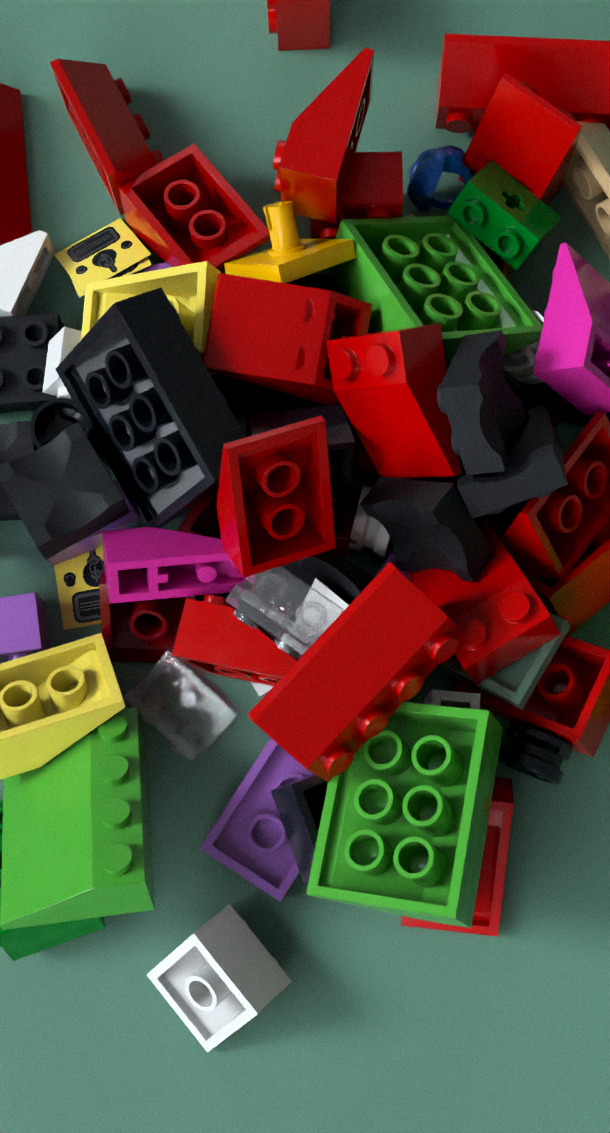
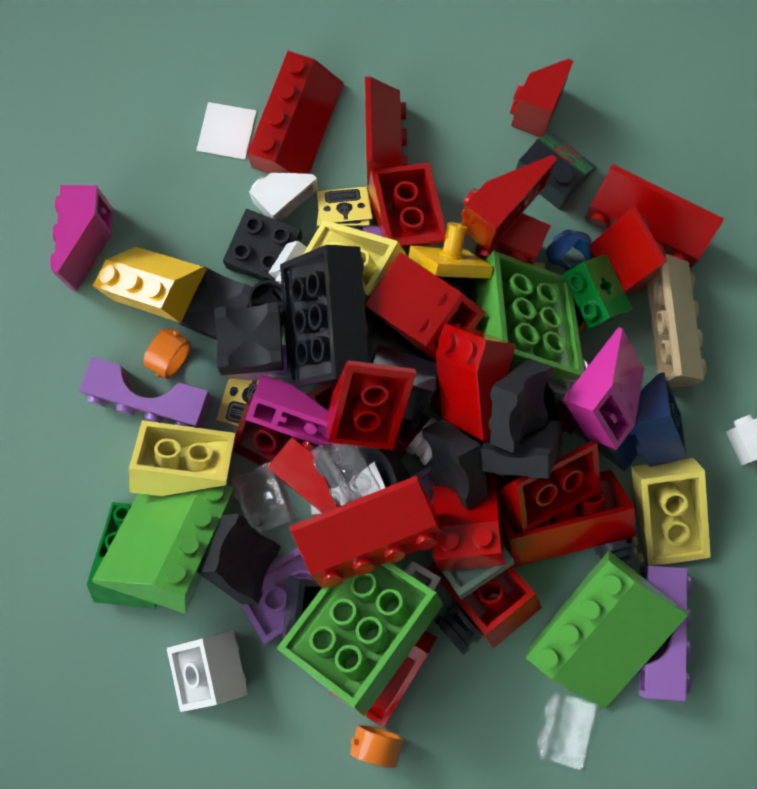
camera: 25 degrees right, 0 degrees up
none -> black brick [197,514,281,604]
none -> orange piece [350,724,404,768]
none -> black slope [516,132,596,210]

